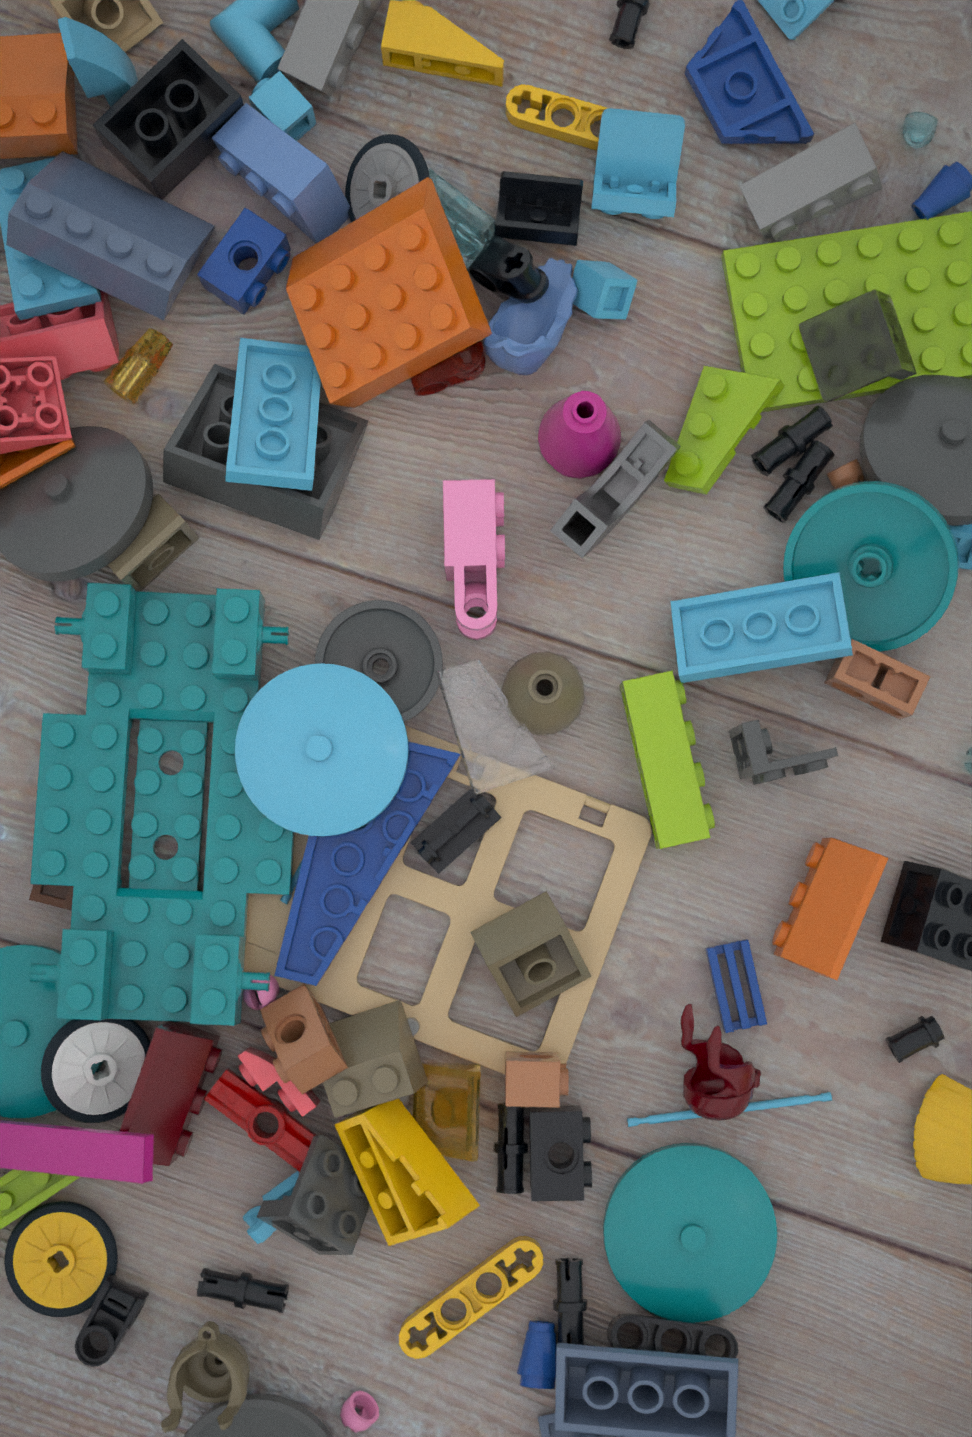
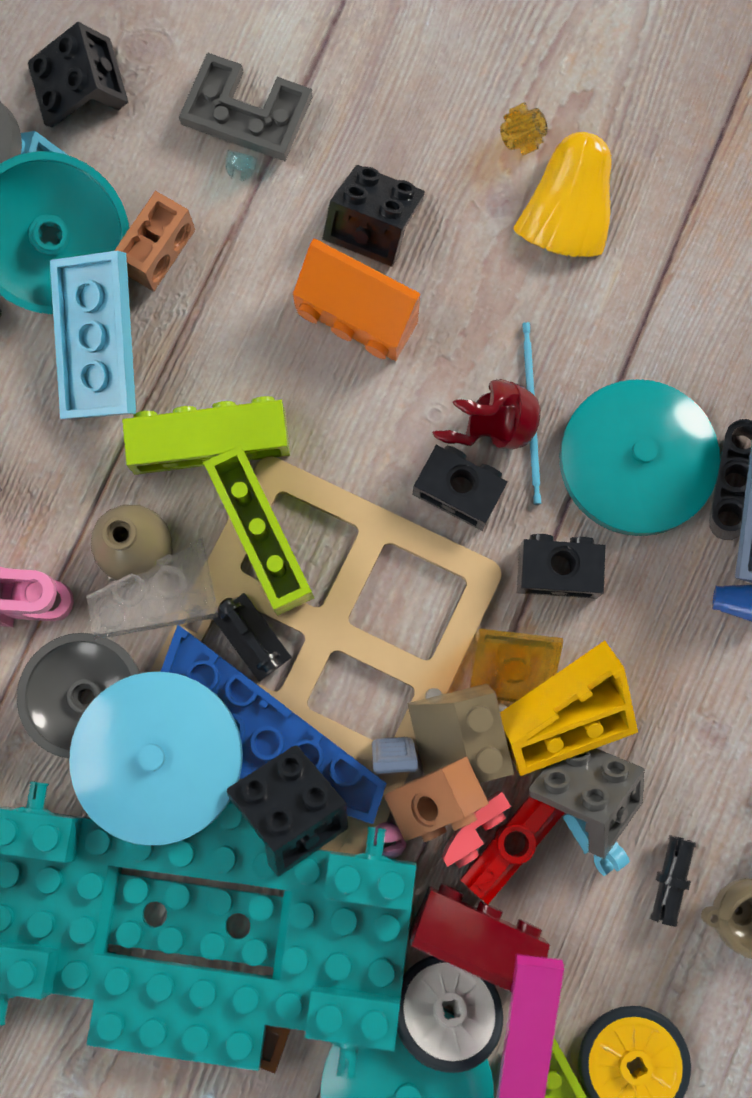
camera: 85 degrees left, 5 degrees down
black piece [75,1273,149,1367] -> none
yellow beam [399,1236,543,1359] -> none
dark tan slope [471,891,592,1017] -> none
black pin [493,1102,528,1194] -> none
nougat brick [505,1051,569,1108] -> none
black pin [553,1258,588,1345] -> none
blue tile [705,939,767,1033] -> none
dark grey bracket [729,720,838,785] -> none
black pin [885,1016,945,1063] -> none
none -> lime brick [203,445,314,616]
none -> black bracket [227,745,348,877]
none -> sand blue slope [372,737,418,774]
none -> black brick [412,444,508,531]

